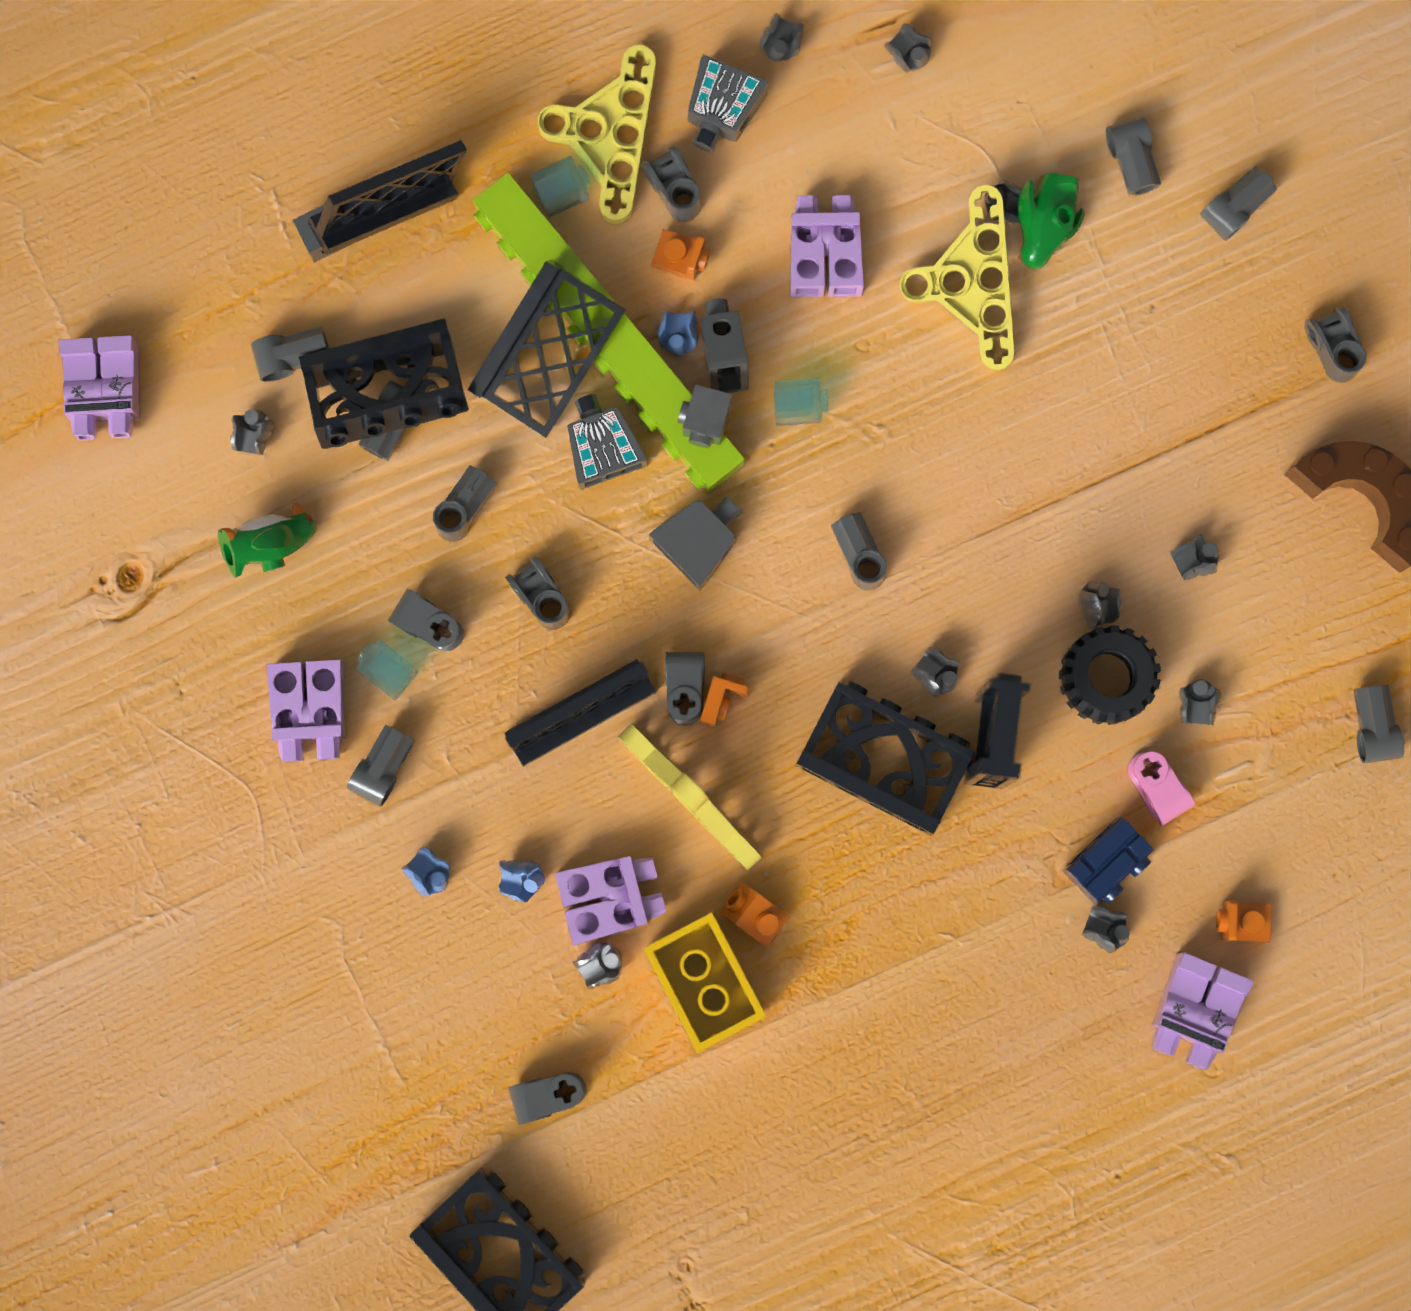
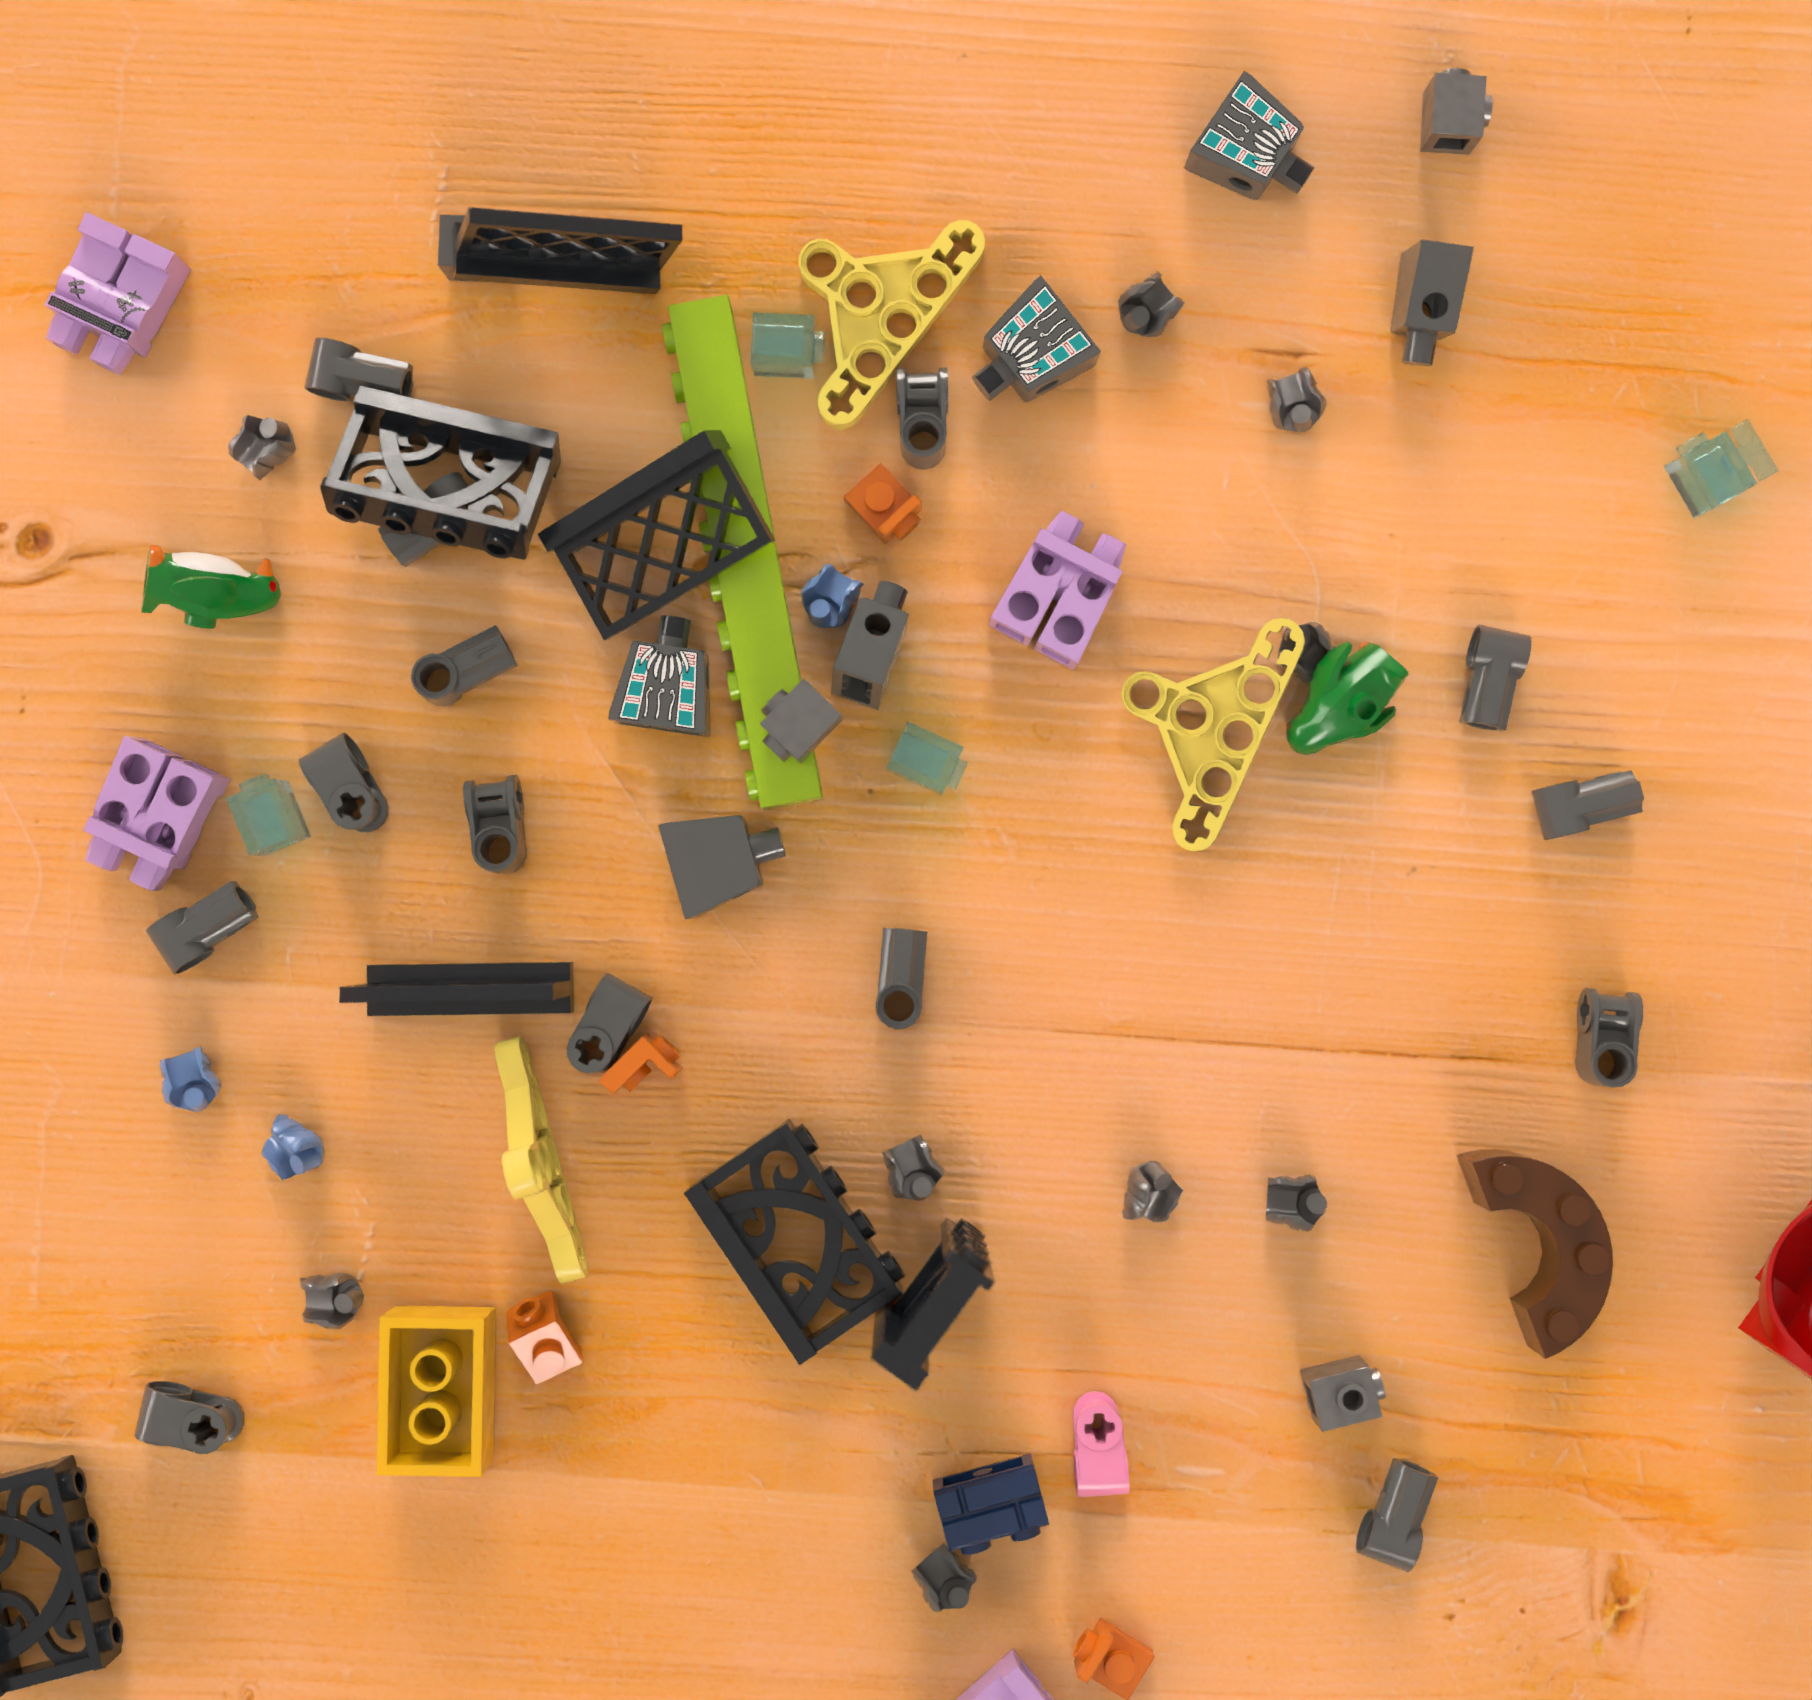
camera: 30 degrees right, 5 degrees up
lavender hips [555,856,666,946] -> none
black tyre [1059,625,1161,725] -> none
dark grey arm [1179,679,1222,725] -> none
none -> flat silver brick [1300,1355,1385,1432]

